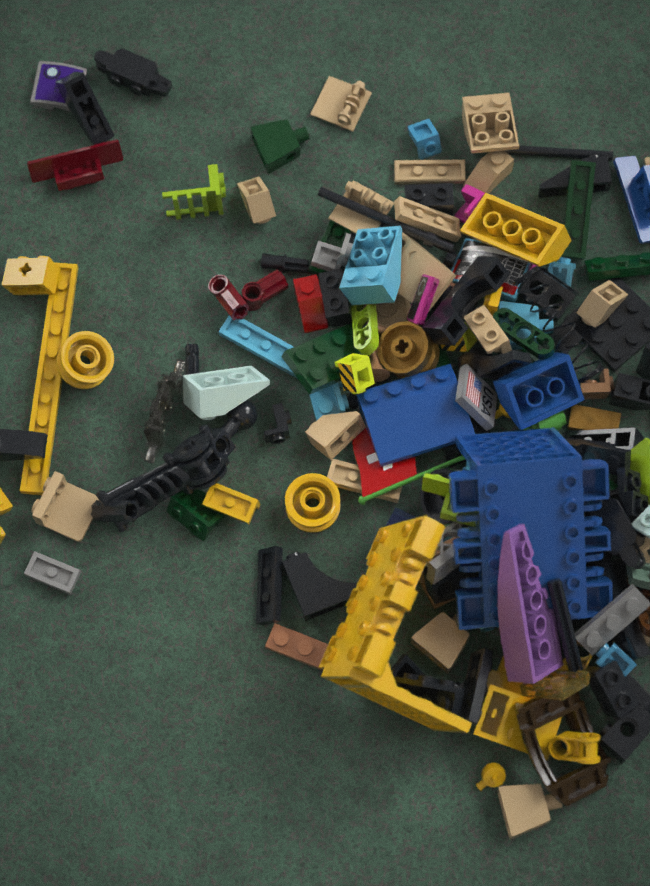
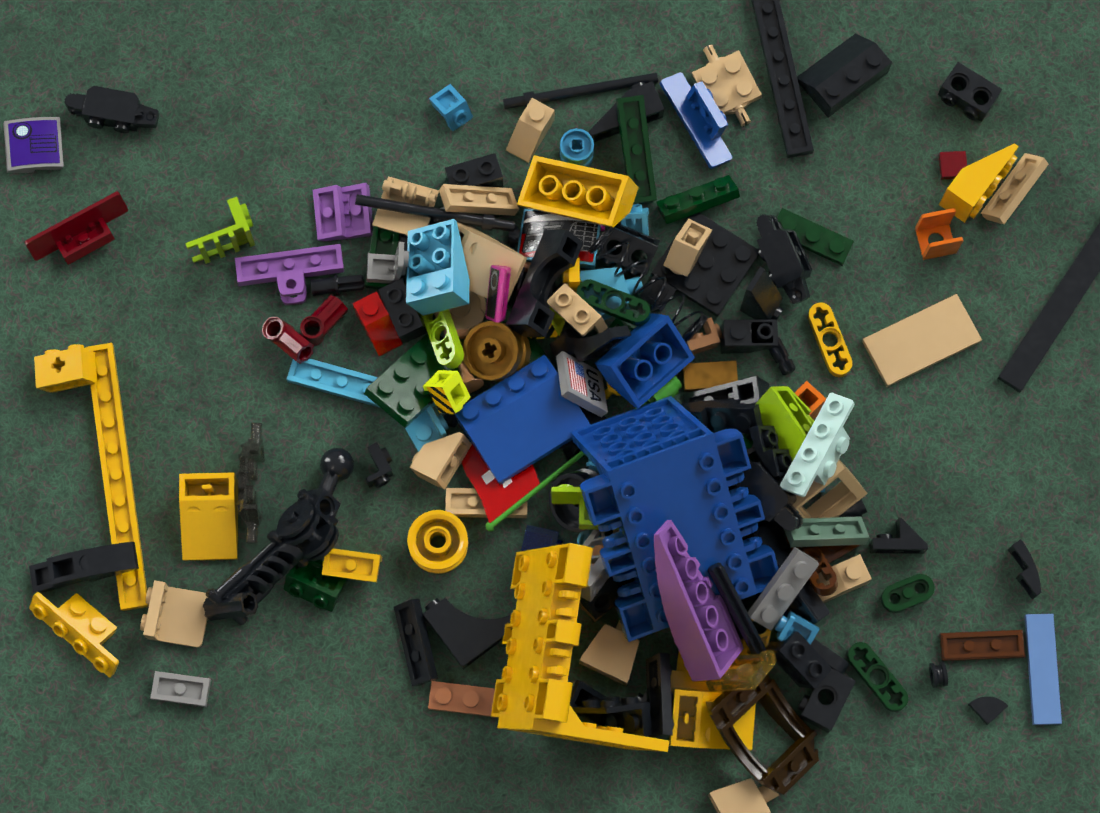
camera: 20 degrees left, 5 degrees up
black slope [55,72,115,145] -> none
yellow wheel [56,331,114,389] -> none
light aqua slope [183,366,270,420] -> none
black axle [185,344,199,375] -> none
tan slope [237,177,276,224] -> none
dark green torso [250,119,310,174] -> none
tan hinge [310,76,372,131] -> none
tan tile [394,160,466,184] -> none
dark pink panel [455,184,485,224] -> none
tan slope [462,93,519,154] -> none
yellow piece [476,763,506,791] -> none
yellow piece [548,731,600,764] -> none
none -> yellow slope [179,473,238,561]
none -> medium lavender plate [235,244,344,305]
none -> medium lavender slope [313,183,373,241]
none -> dark azure wheel [559,128,594,167]

